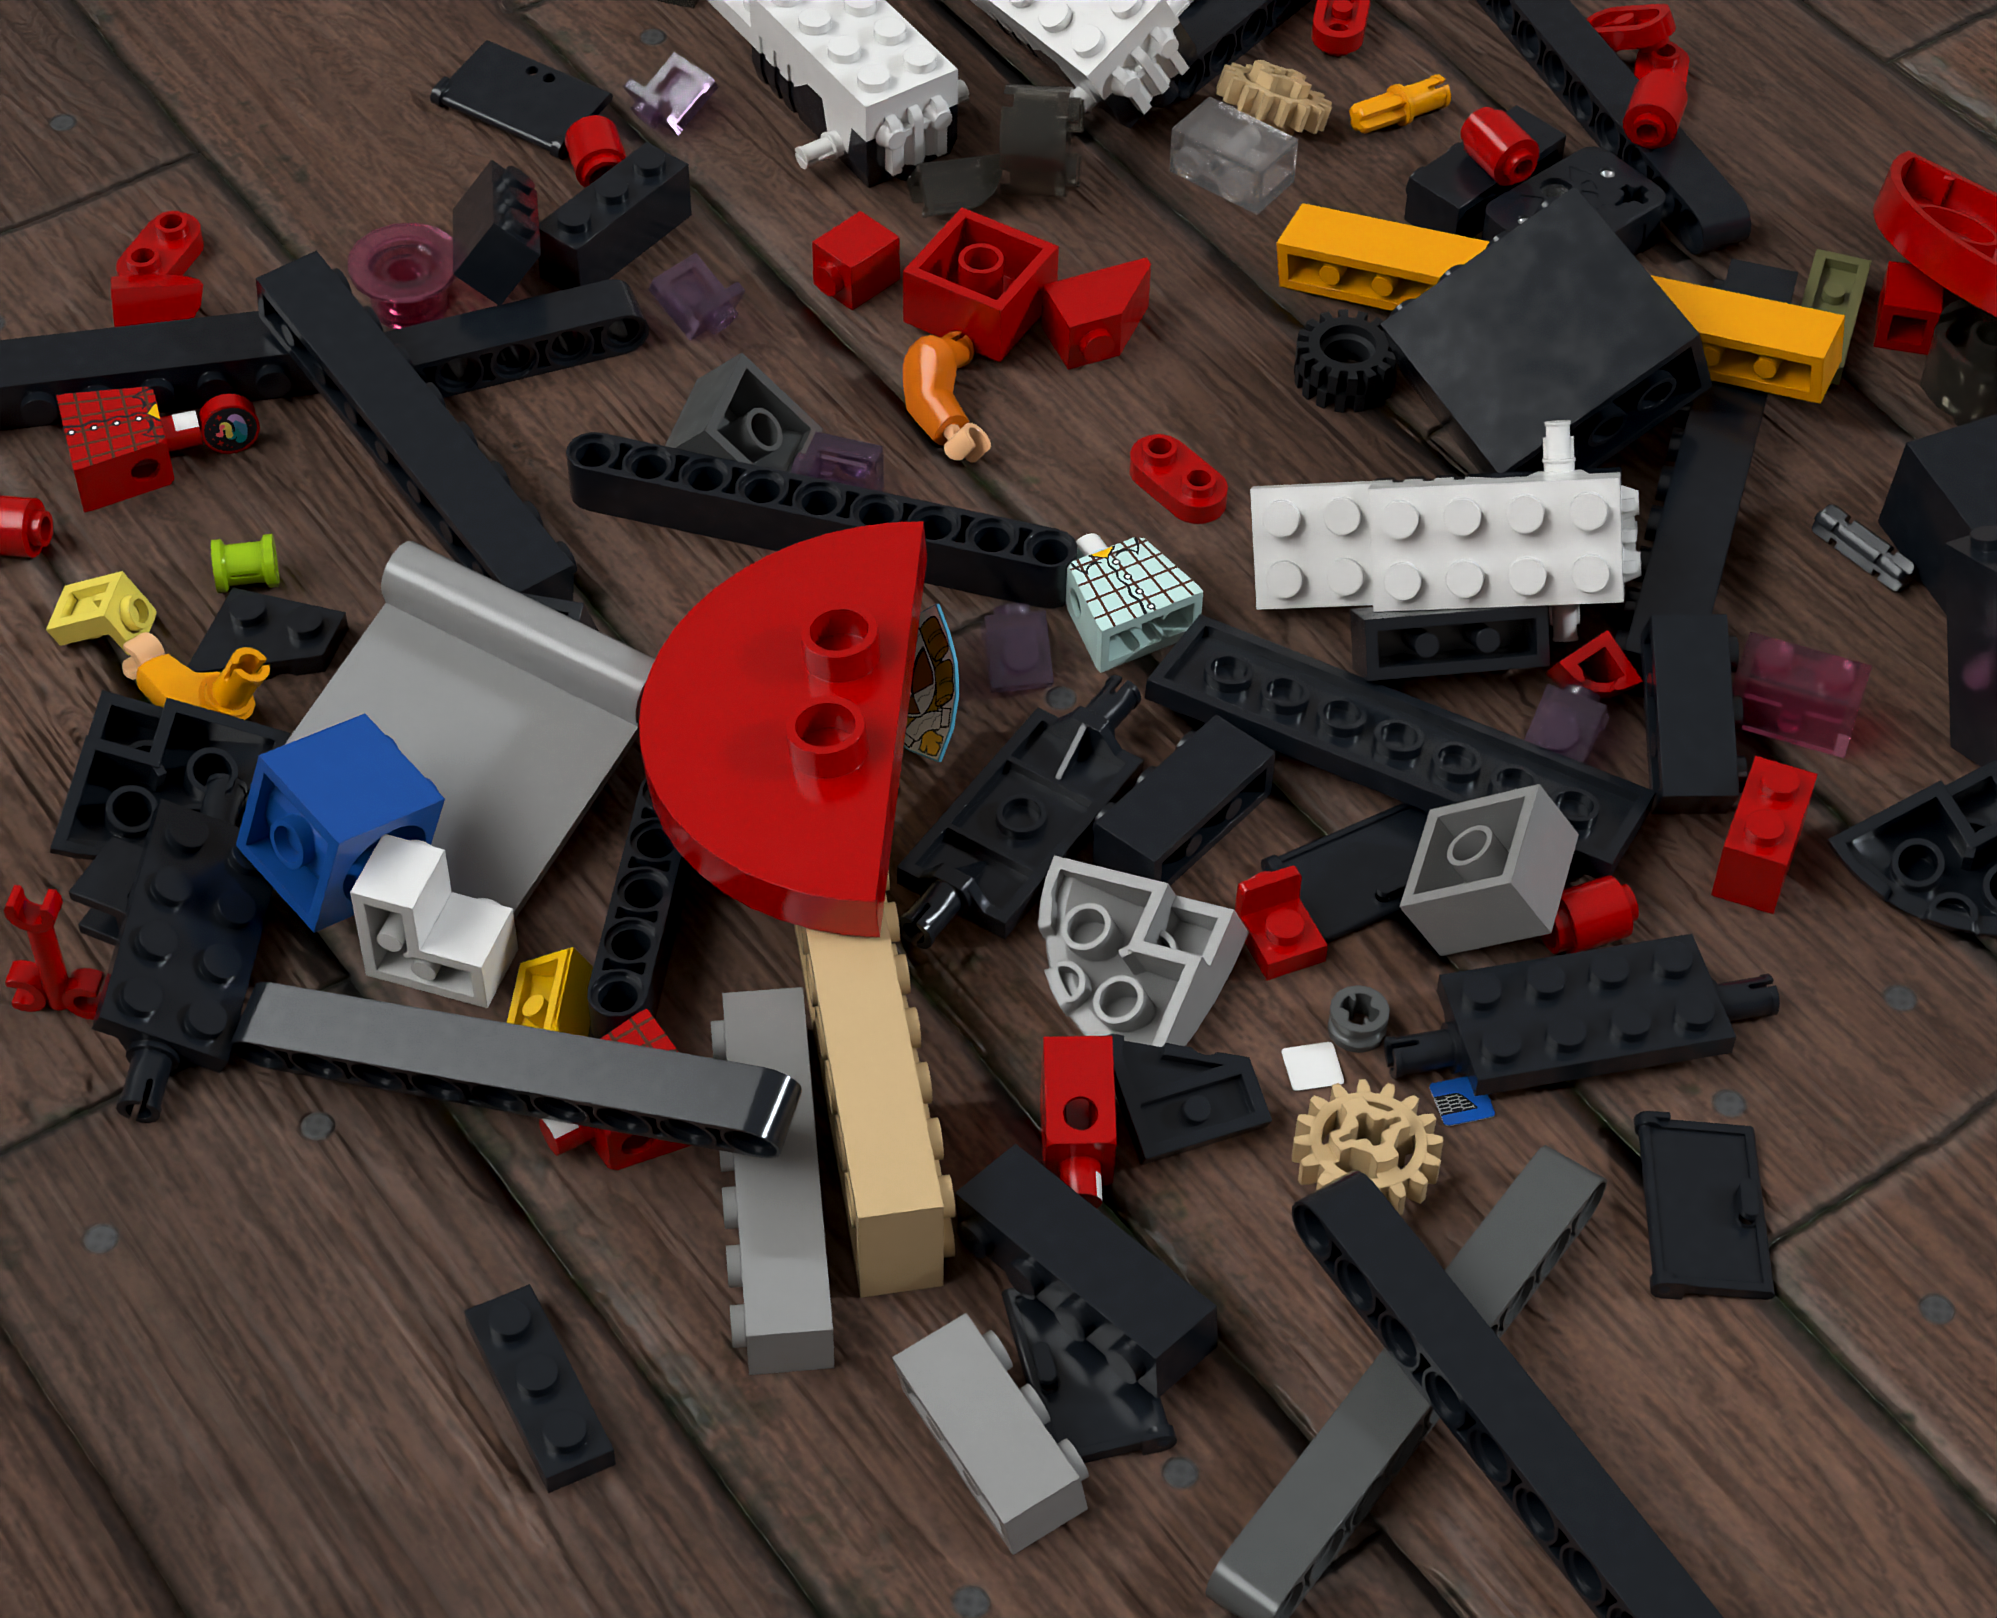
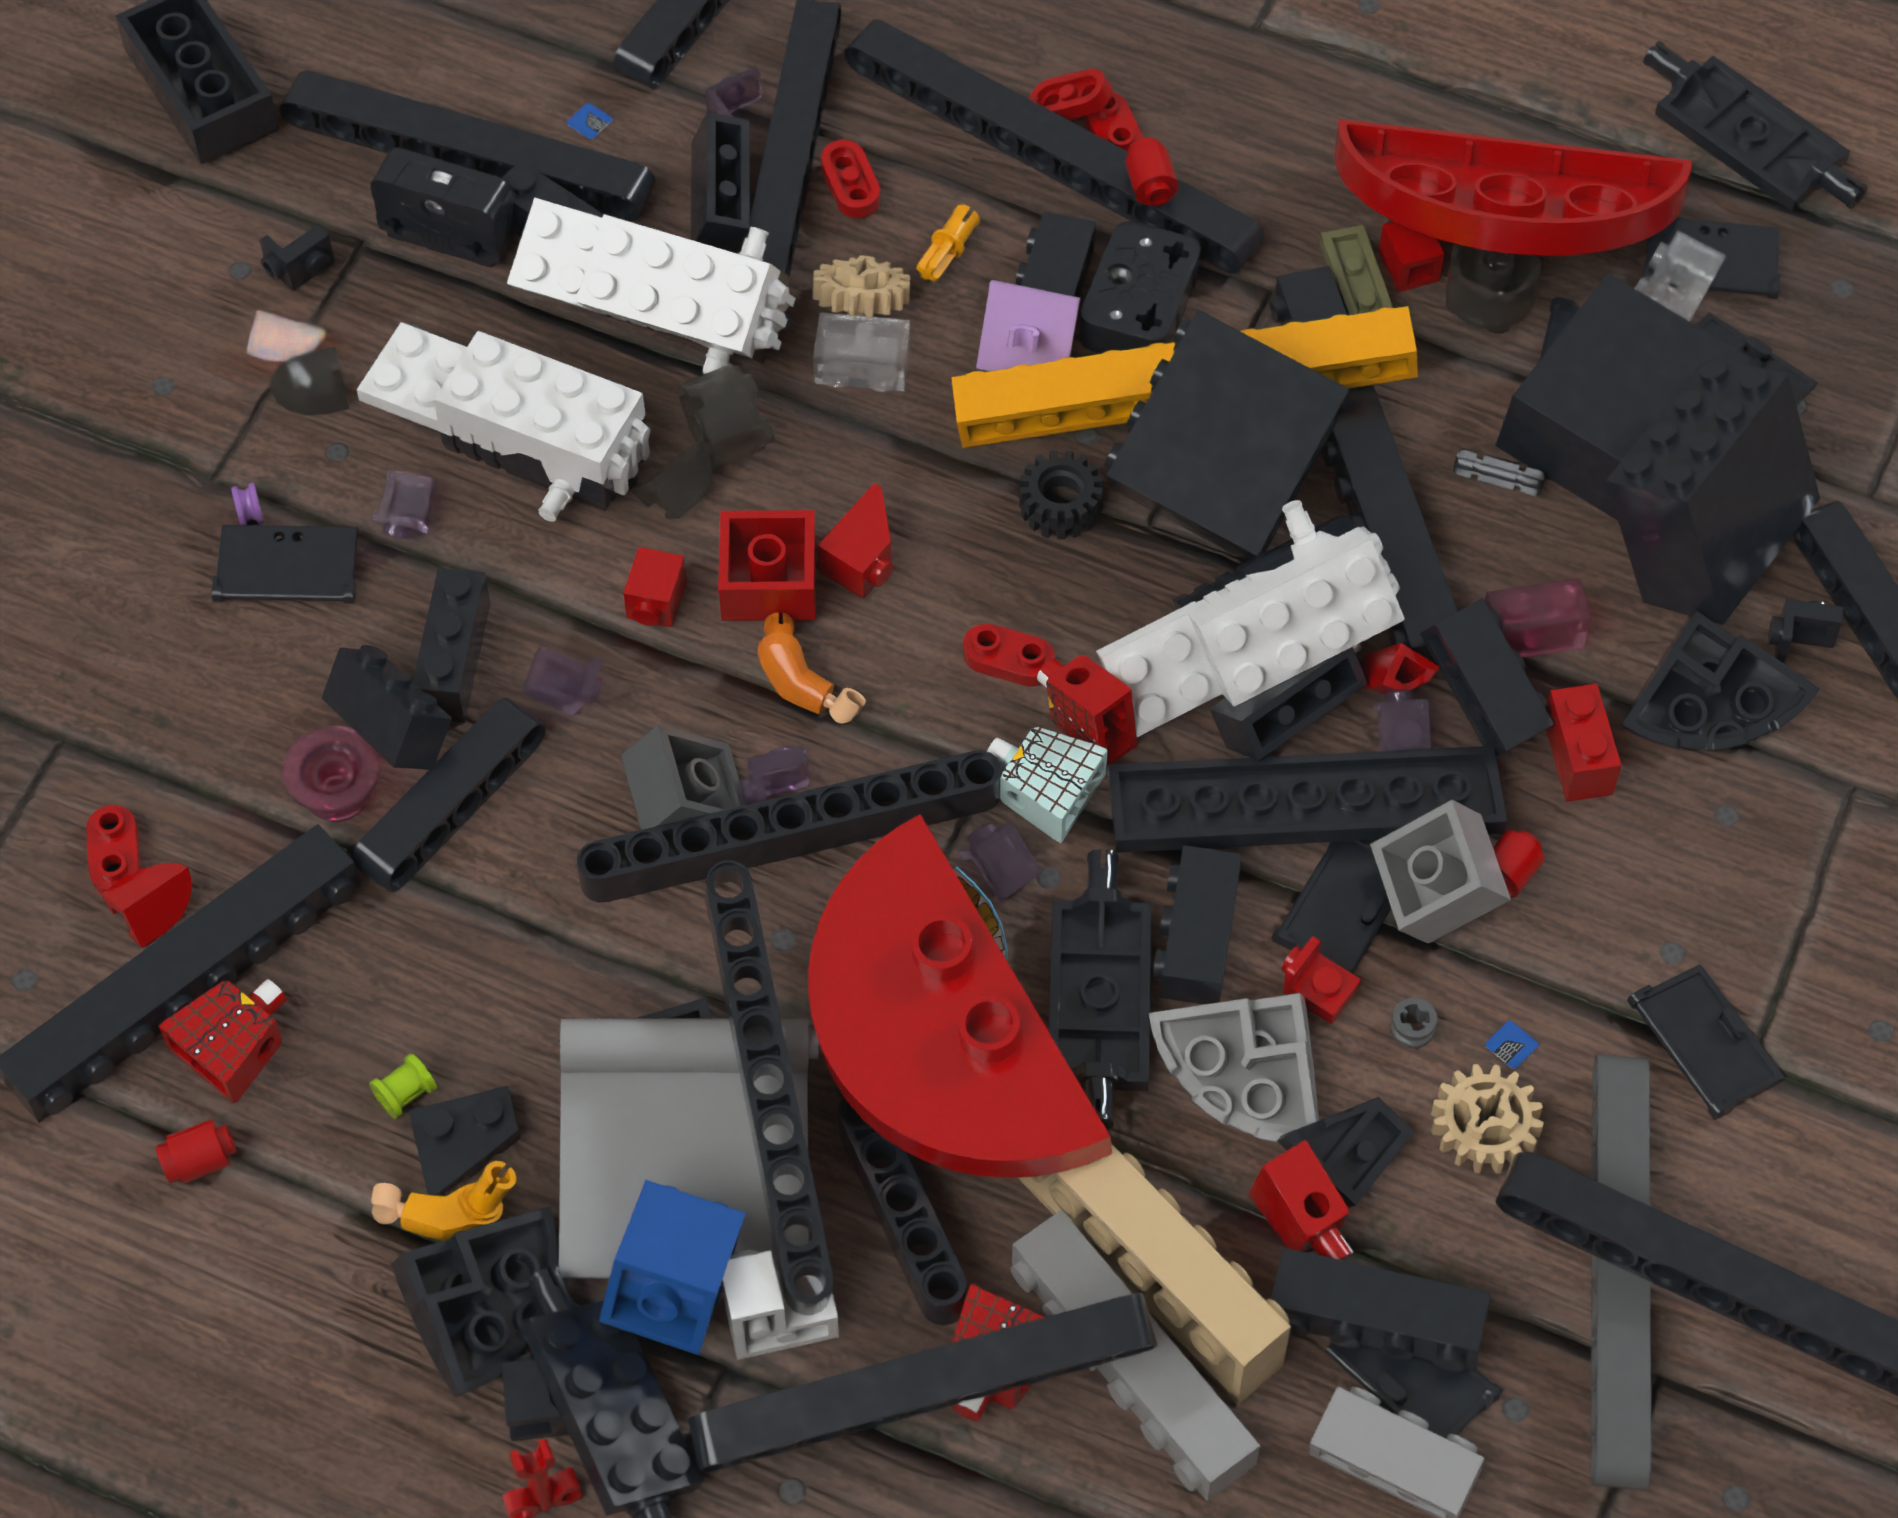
camera: 30 degrees left, 10 degrees up
light yellow bracket [46,571,156,656] -> none
tile [198,394,260,454] -> none
black brick [256,250,577,601] -> none
yellow slope [507,947,593,1037] -> none
red brick [565,115,627,188] -> none
white sticker [1282,1042,1344,1091] -> none
black plate [1384,934,1780,1096] -> none
red brick [1460,107,1540,186] -> none
none -> medium lavender bush [231,482,264,525]
none -> black beam [705,860,833,1315]
none -> lavender piece [976,280,1080,371]
none -> red torso [1037,655,1138,768]

